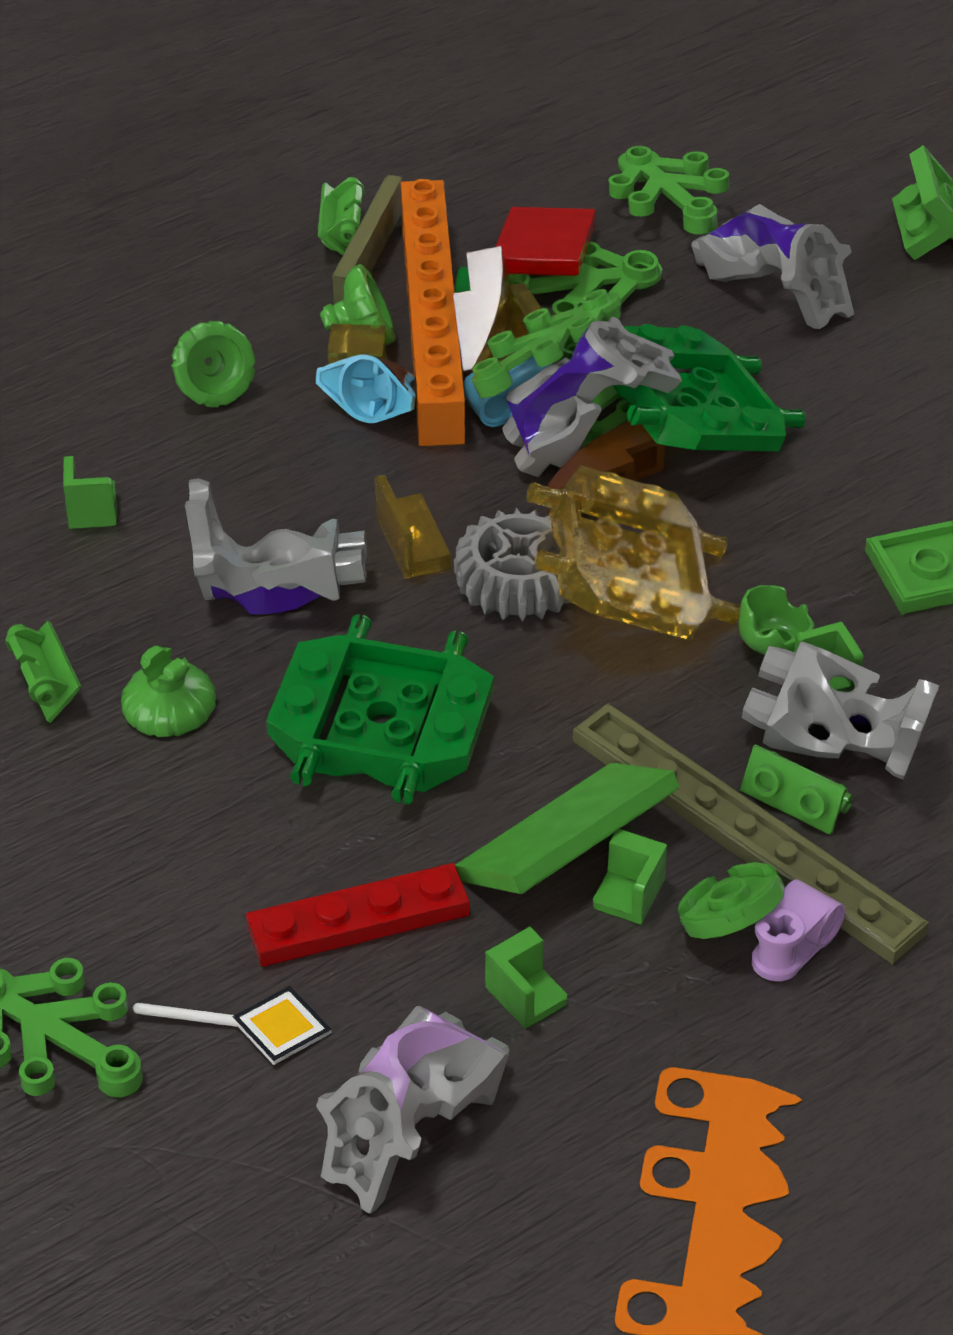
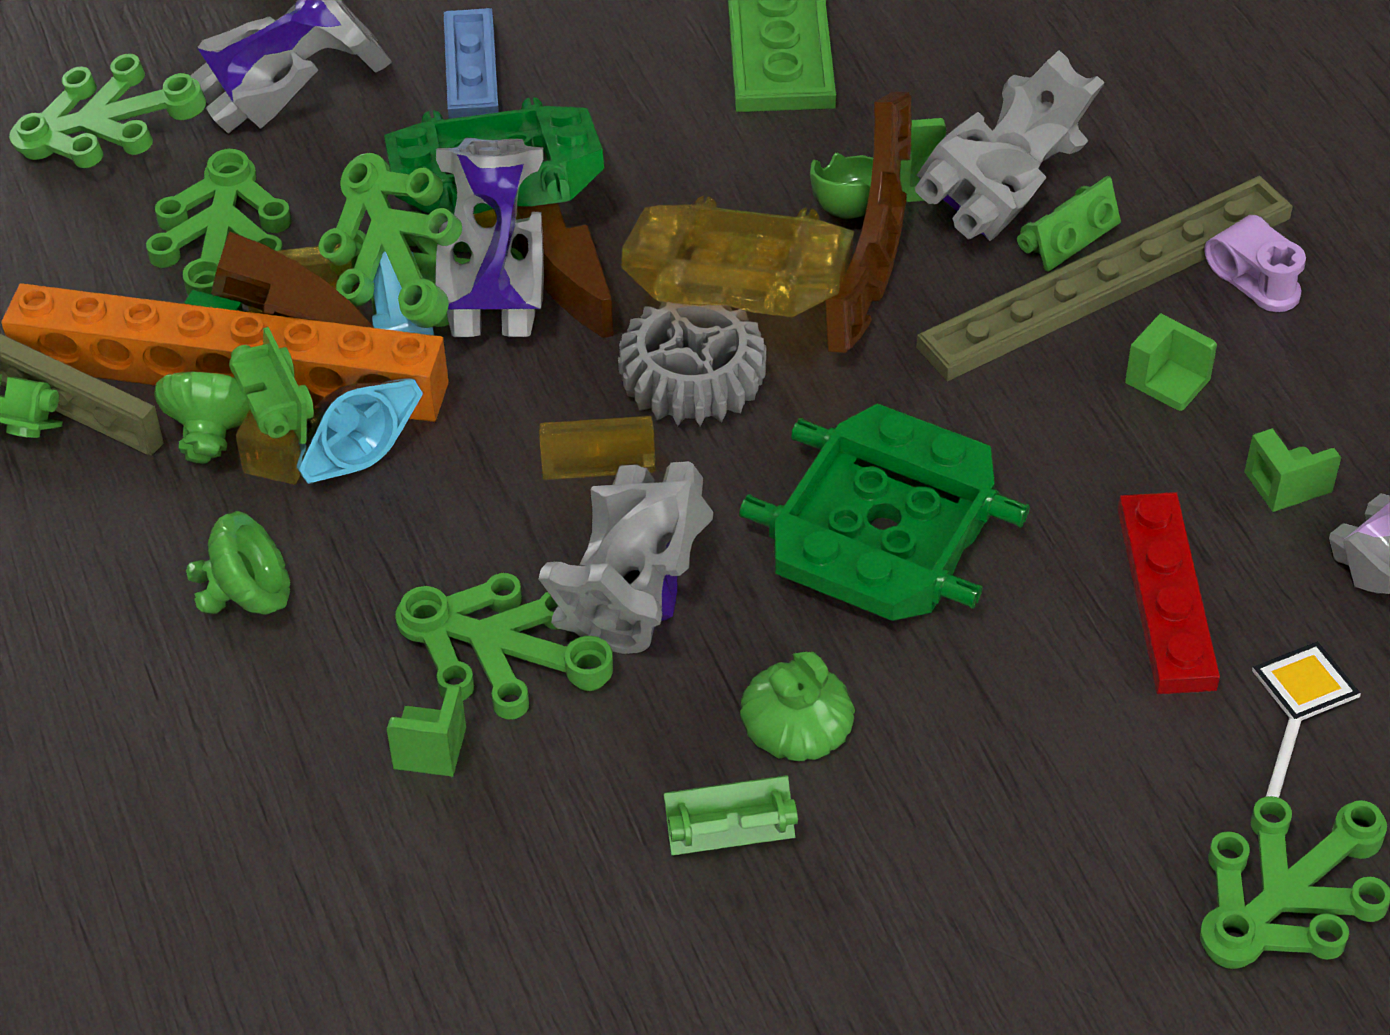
camera: 75 degrees left, 5 degrees up
bright green tile [455,762,680,894] -> none
red tile [495,207,596,276] -> none
bright green tile [678,862,785,939] -> none
none -> bright green hinge [229,327,314,444]
none -> bright green plant [395,573,613,719]
none -> medium blue tile [444,8,499,119]
none -> reddish brown tile [825,92,912,353]

